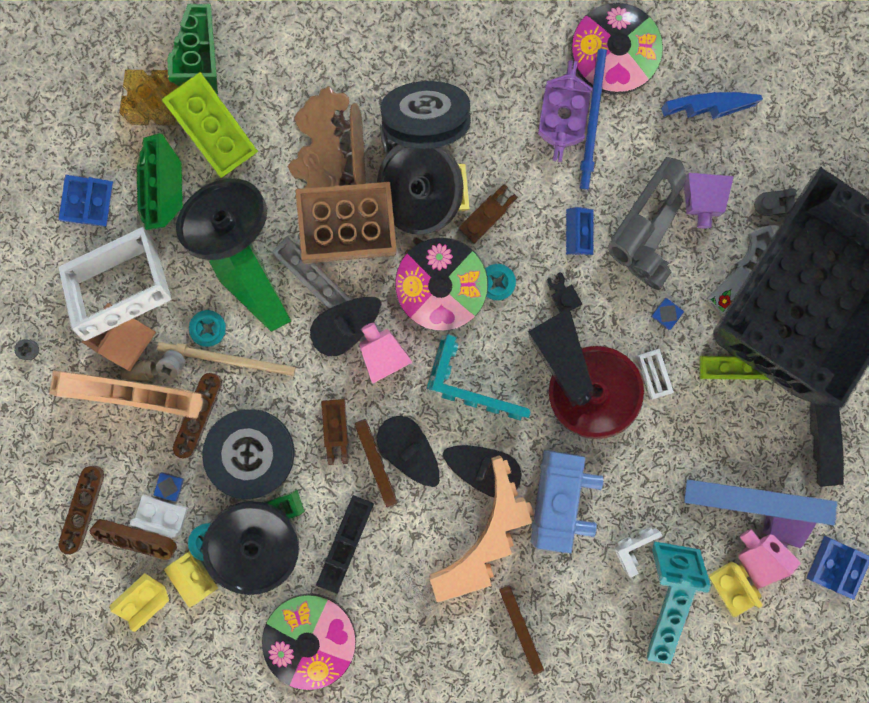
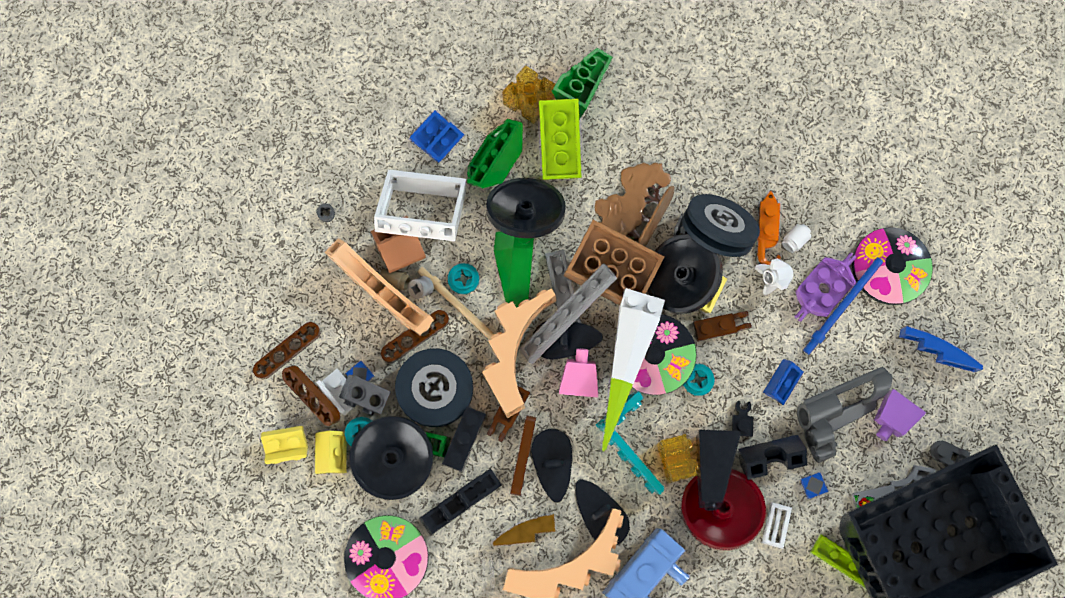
camera: 30 degrees right, 10 degrees down
none -> black brick [339,375,391,416]
none -> black arch [442,406,487,473]
none -> light nougat arch [482,289,556,418]
none -> pearl gold slope [493,514,556,546]
none -> light grey tile [520,263,617,364]
none -> white plate [602,288,665,452]
none -> clear yellow brick [657,434,699,484]
none -> black arch [738,434,808,480]
none -> white brick [755,258,793,295]
none -> orange plate [757,191,781,265]
none -> white brick [782,224,811,253]

